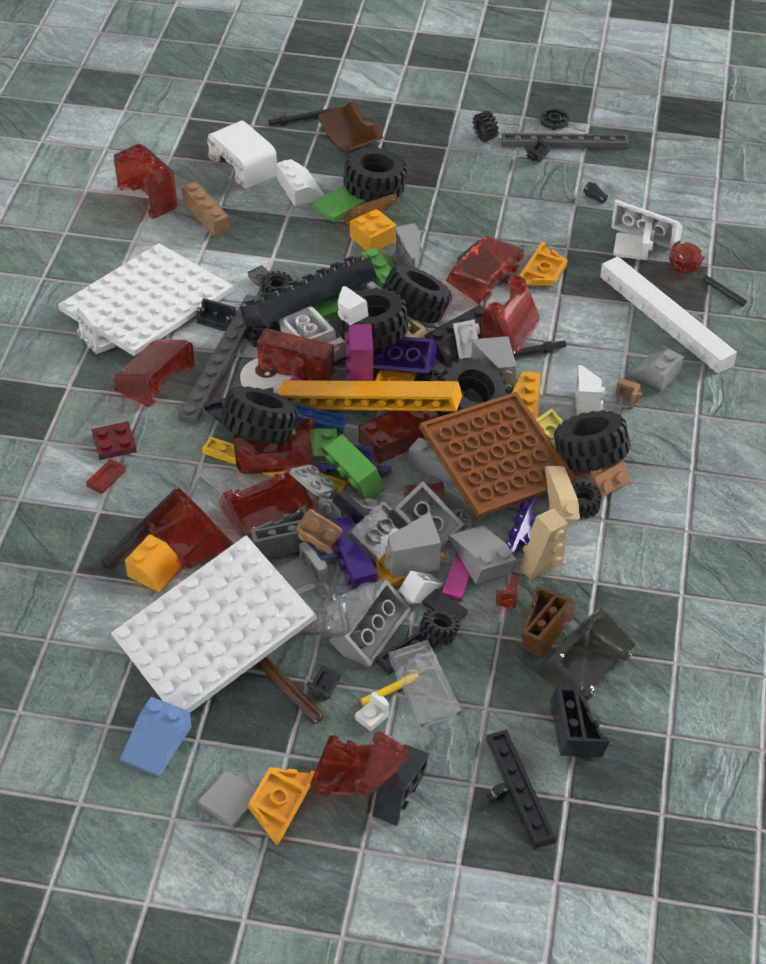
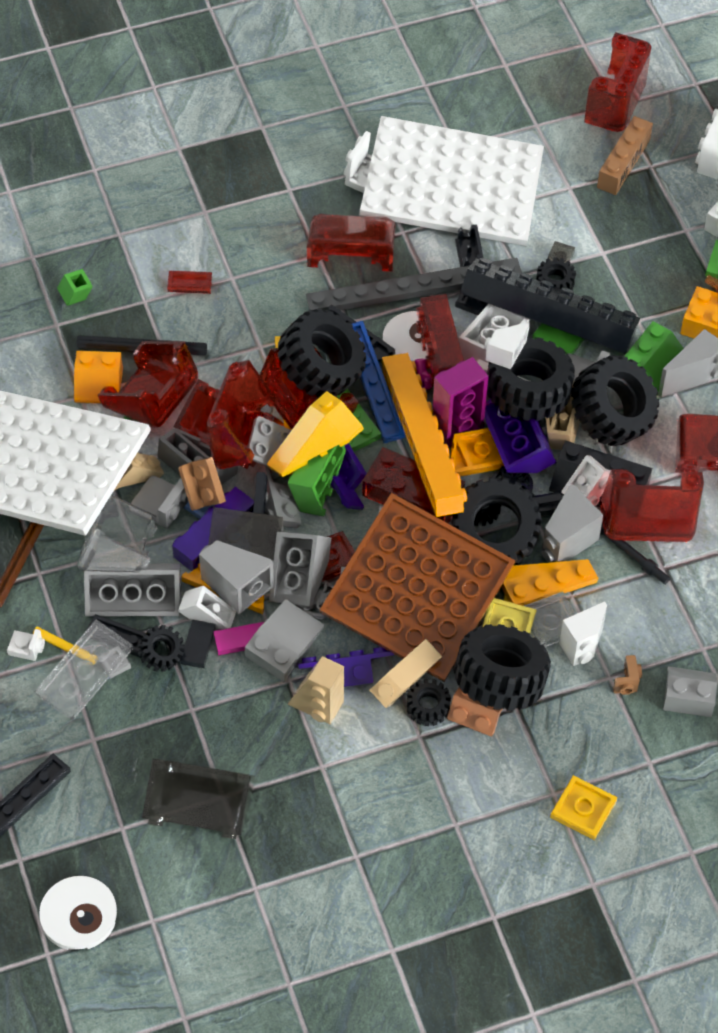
camera: 60 degrees right, 10 degrees up
dark red plate [91,421,137,460] -> none
black bracket [306,665,342,699] -> none
clear red bracket [496,575,519,608] -> none
reddish brown wedge [522,586,574,658] -> none
black wedge [550,686,609,757] -> none
none -> white tile [39,876,117,950]
none -> bright green brick [57,269,93,306]
none -> clear red windscreen [207,360,276,469]
none -> yellow wedge [267,391,364,477]
none -> yellow tile [550,775,617,840]

